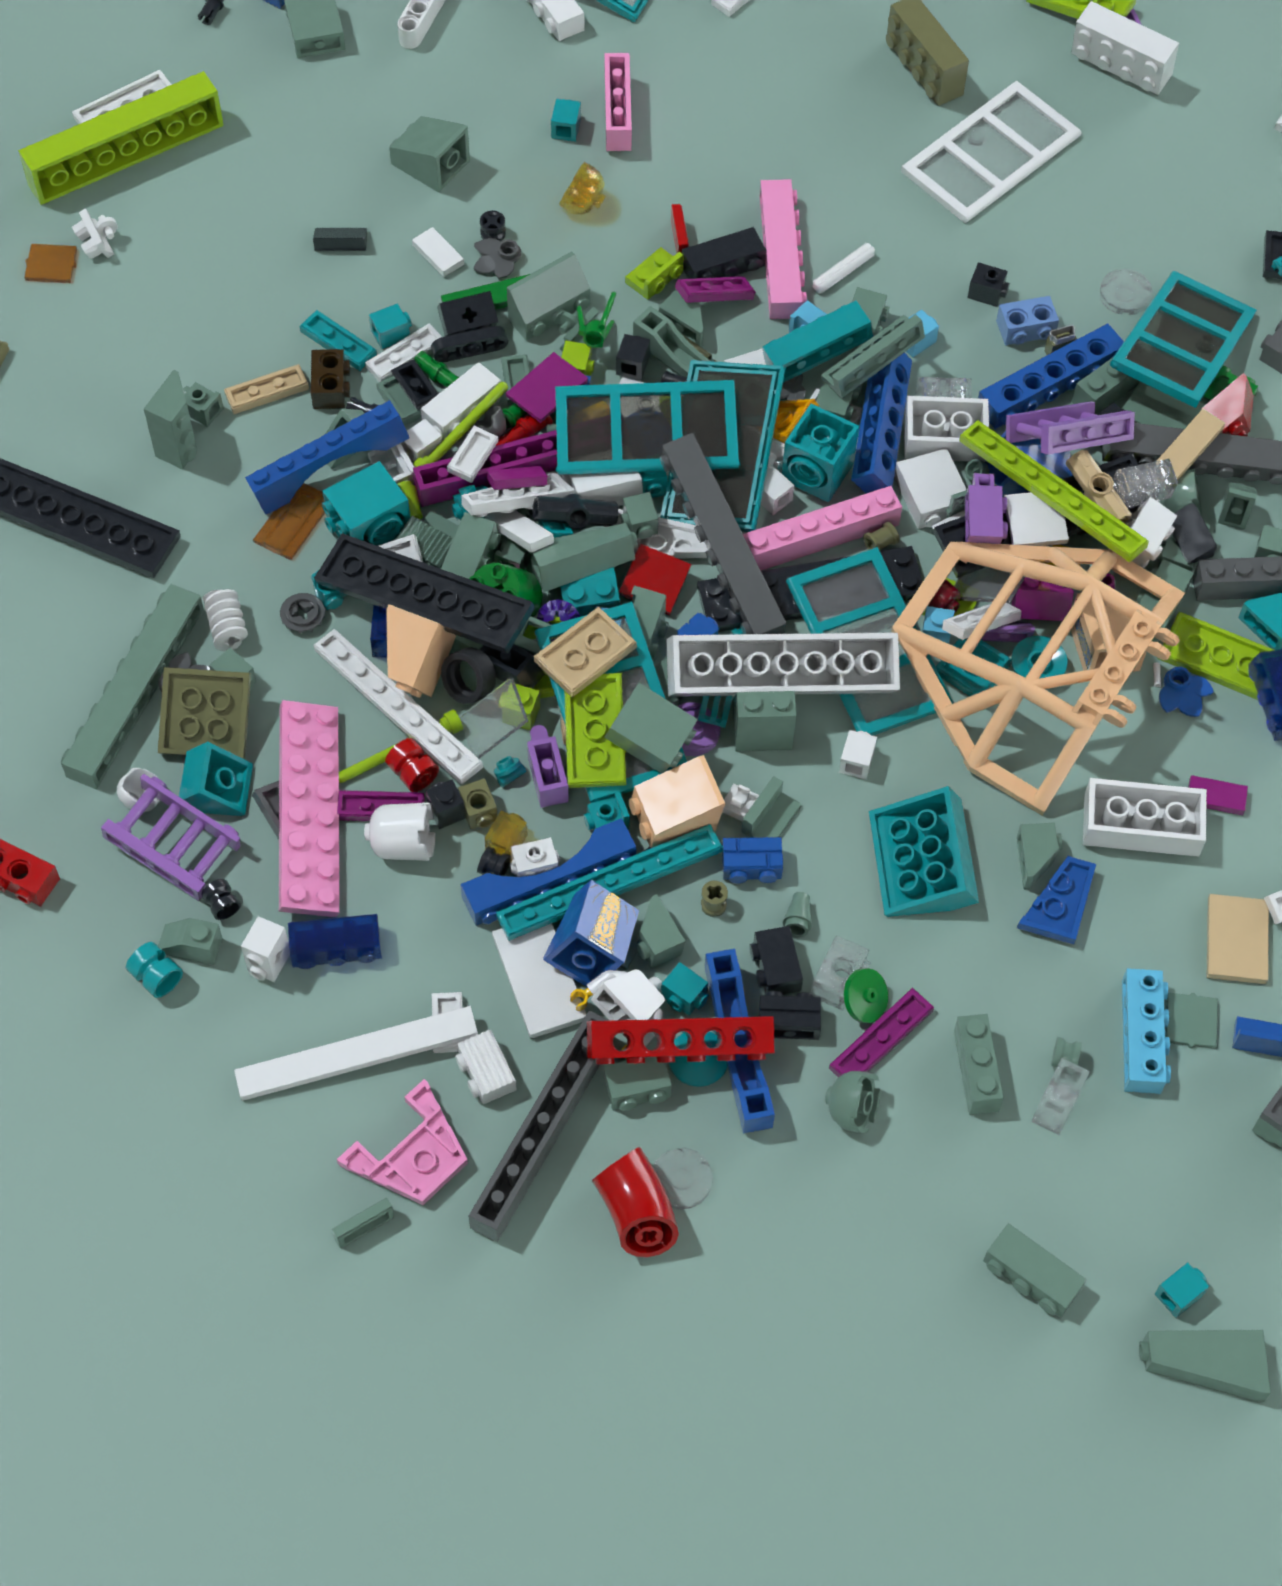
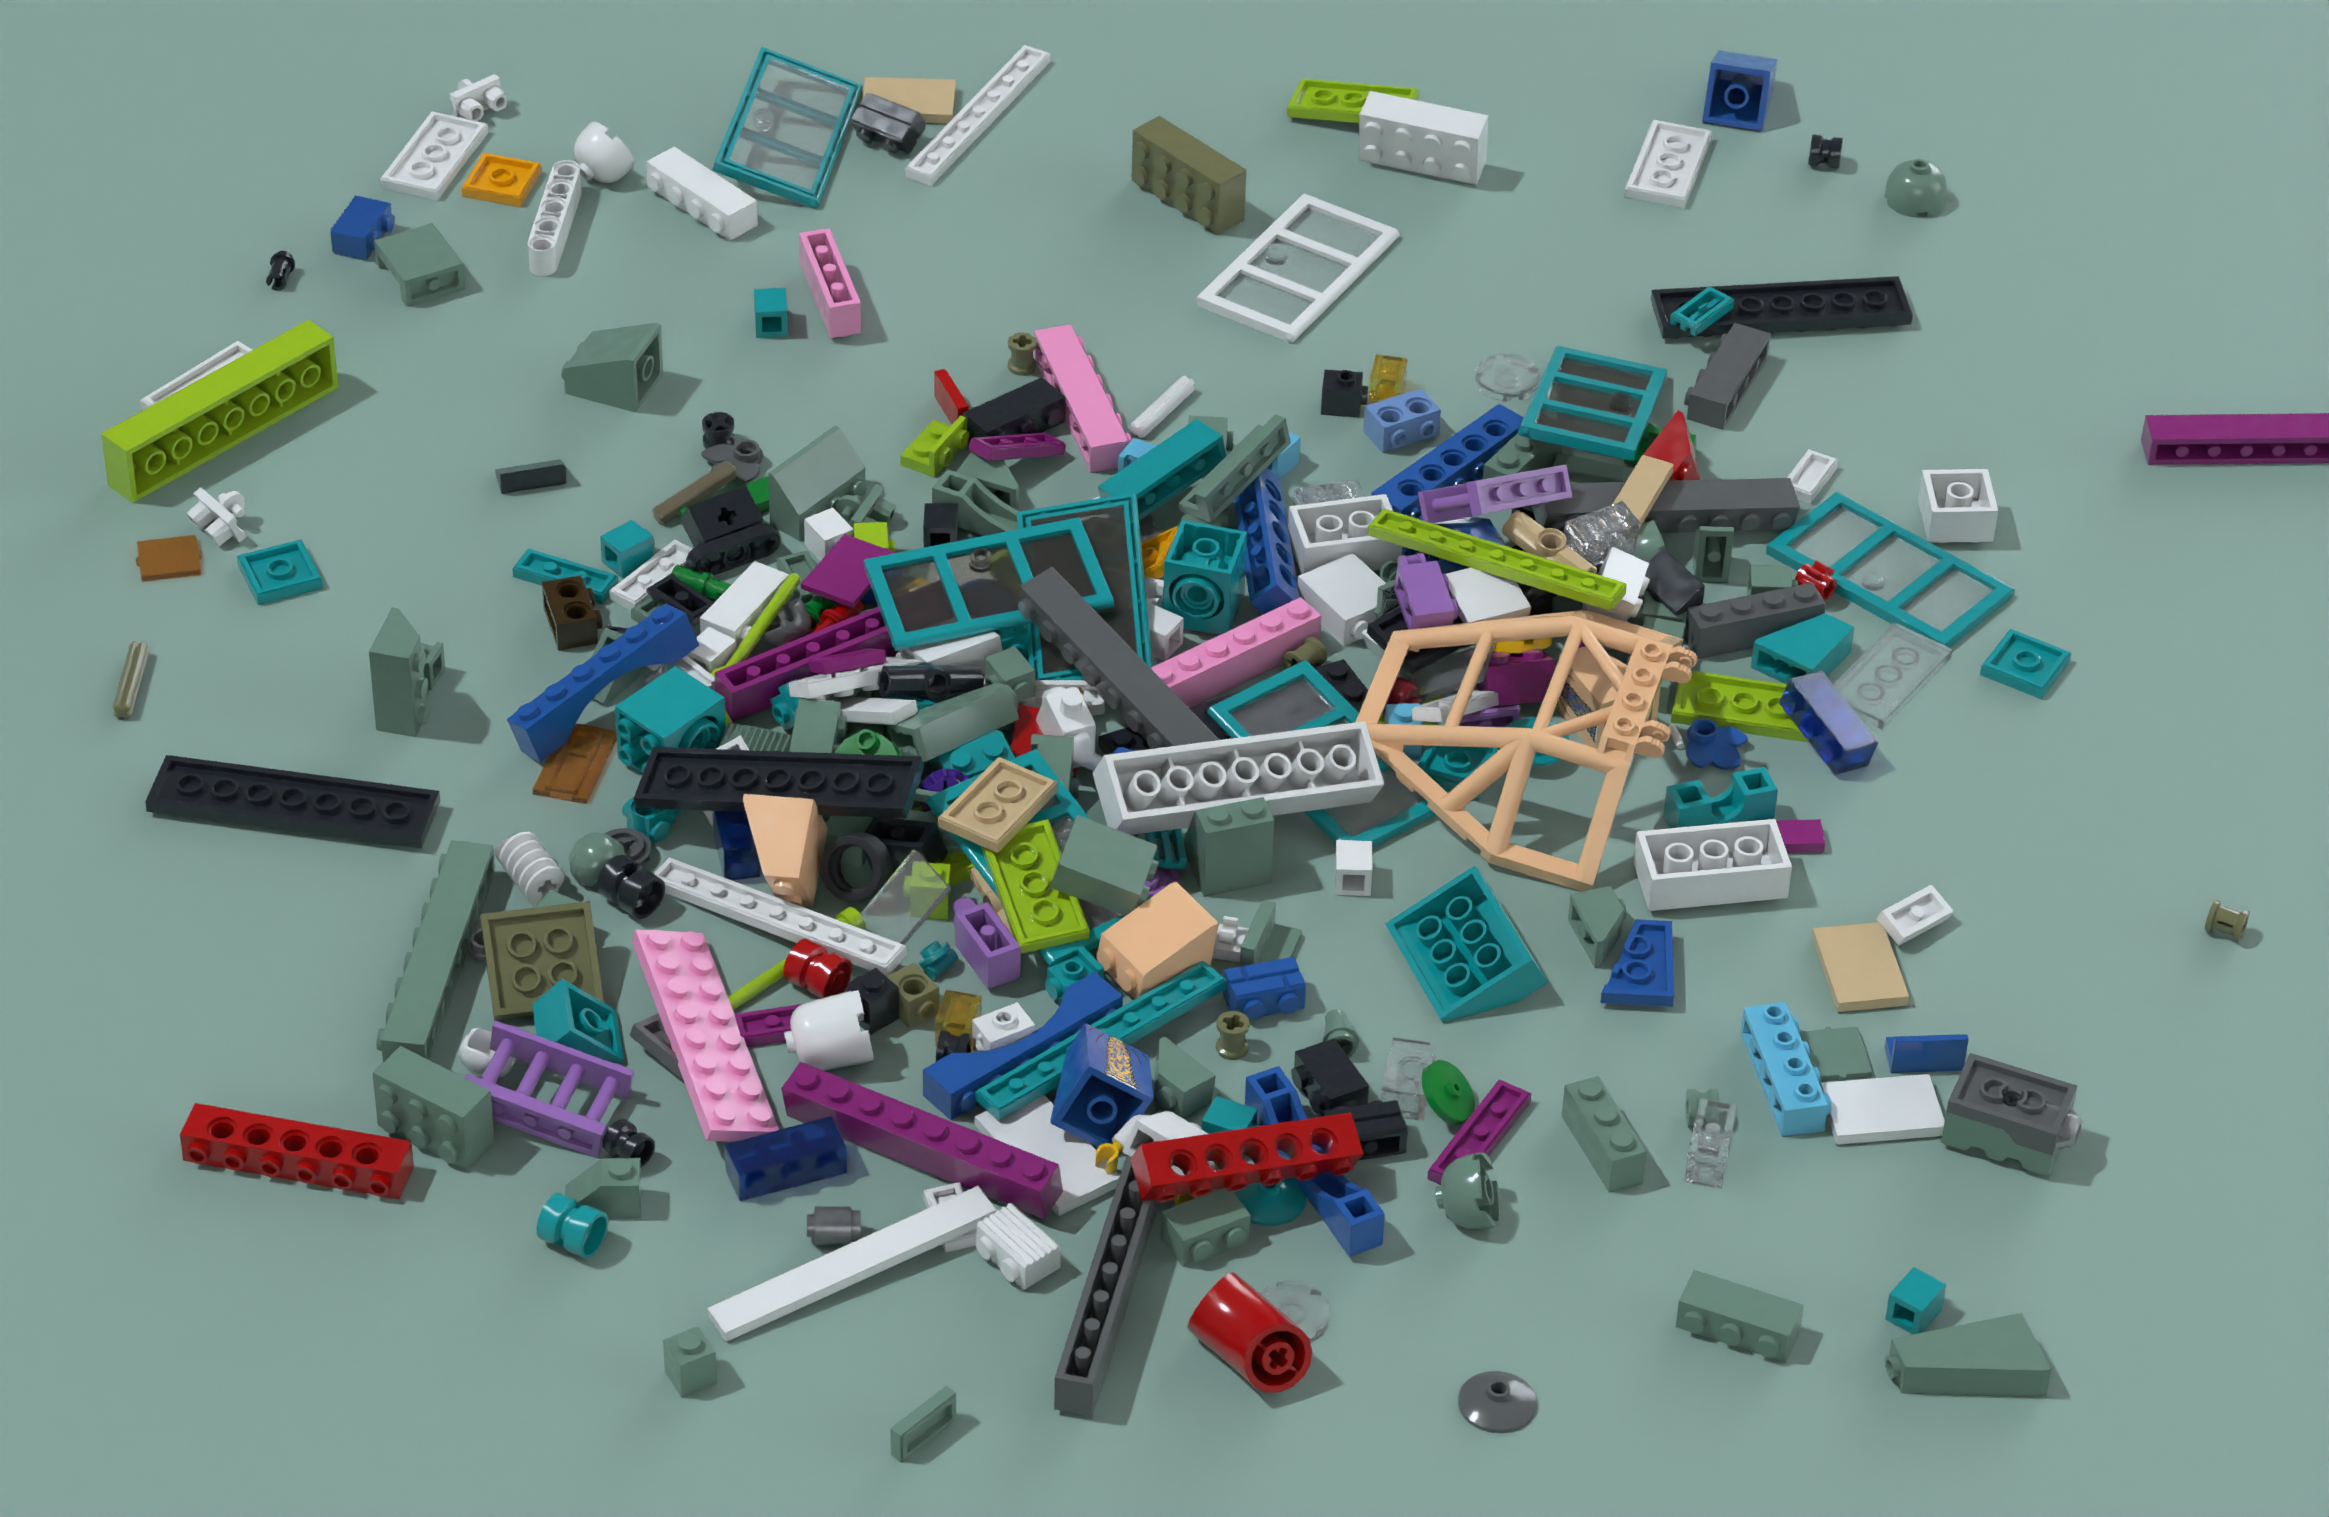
camera: 15 degrees left, 20 degrees down
tan tile [224,364,309,414] -> none
white brick [241,916,291,982] -> none
bright pink wing [337,1079,468,1205] -> none
white tile [412,227,464,277] -> none
white tile [447,426,498,483] -> none
clear yellow cylinder [559,162,606,215] -> none
green plant [577,291,616,348] -> none
piece [1044,325,1077,355] -> none
none -> teal tile [237,539,323,605]
none -> sand green brick [373,1046,495,1170]
none -> sand green hair [569,832,624,887]
none -> black wheel [597,855,665,919]
none -> dark tan axle [652,462,737,524]
none -> sand green brick [663,1326,717,1397]
none -> magenta brick [781,1062,1063,1219]
none -> white brick [804,508,854,561]
none -> flat silver brick [807,1206,861,1245]
none -> olive bush [1008,333,1037,376]
none -> white torso [1036,686,1103,772]
none -> clear yellow brick [1368,354,1408,403]
none -> dark grey dish [1458,1371,1537,1433]
none -> teal arch [1663,767,1778,828]
none -> white tile [1821,1074,1945,1145]

